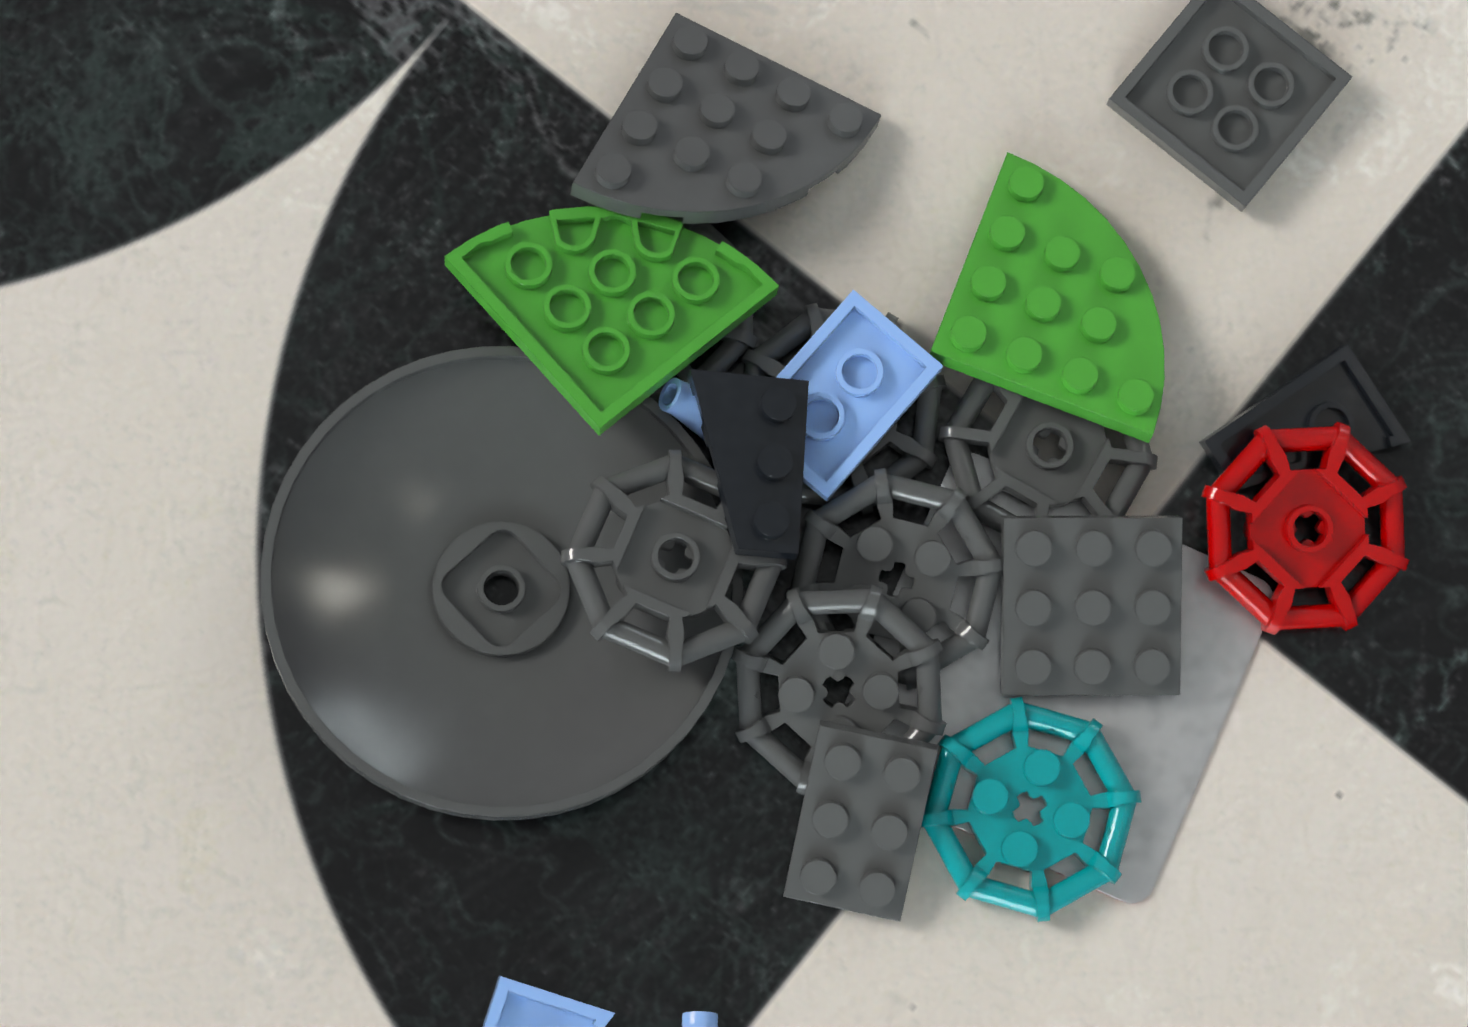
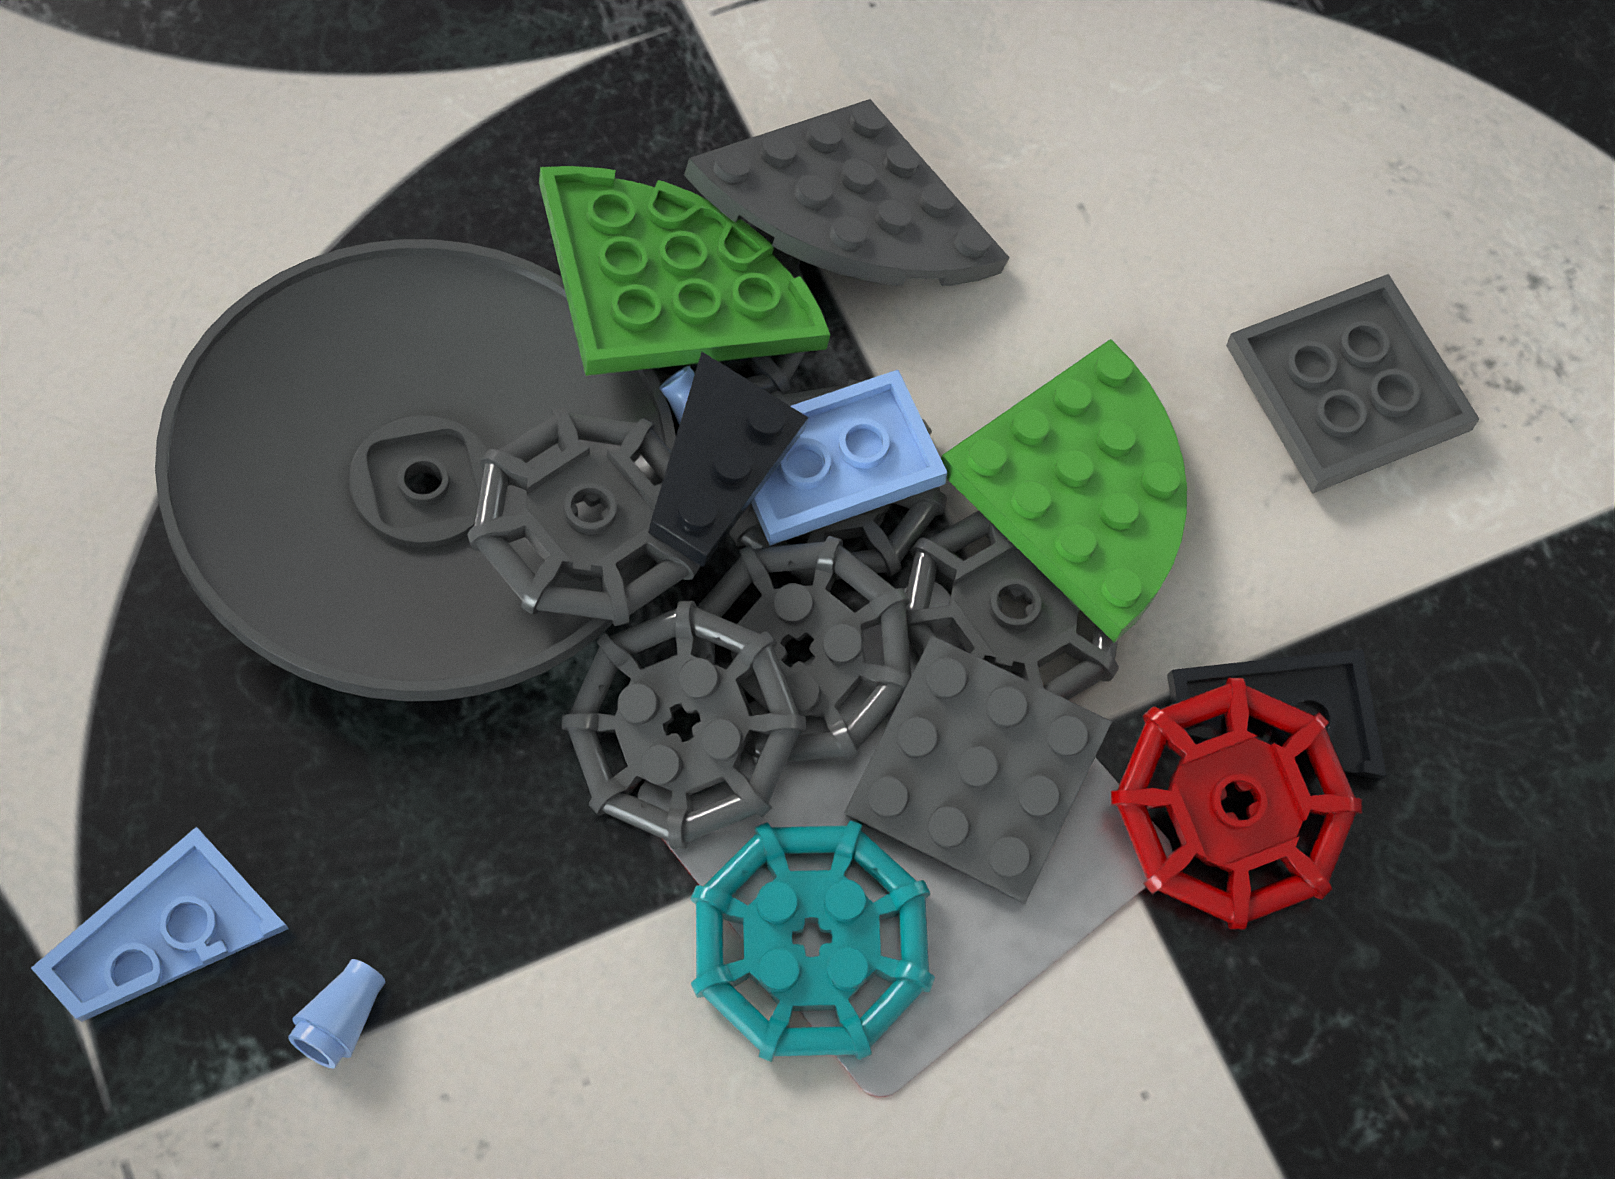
camera: 30 degrees right, 15 degrees down
dark grey plate [783,720,938,921] -> none

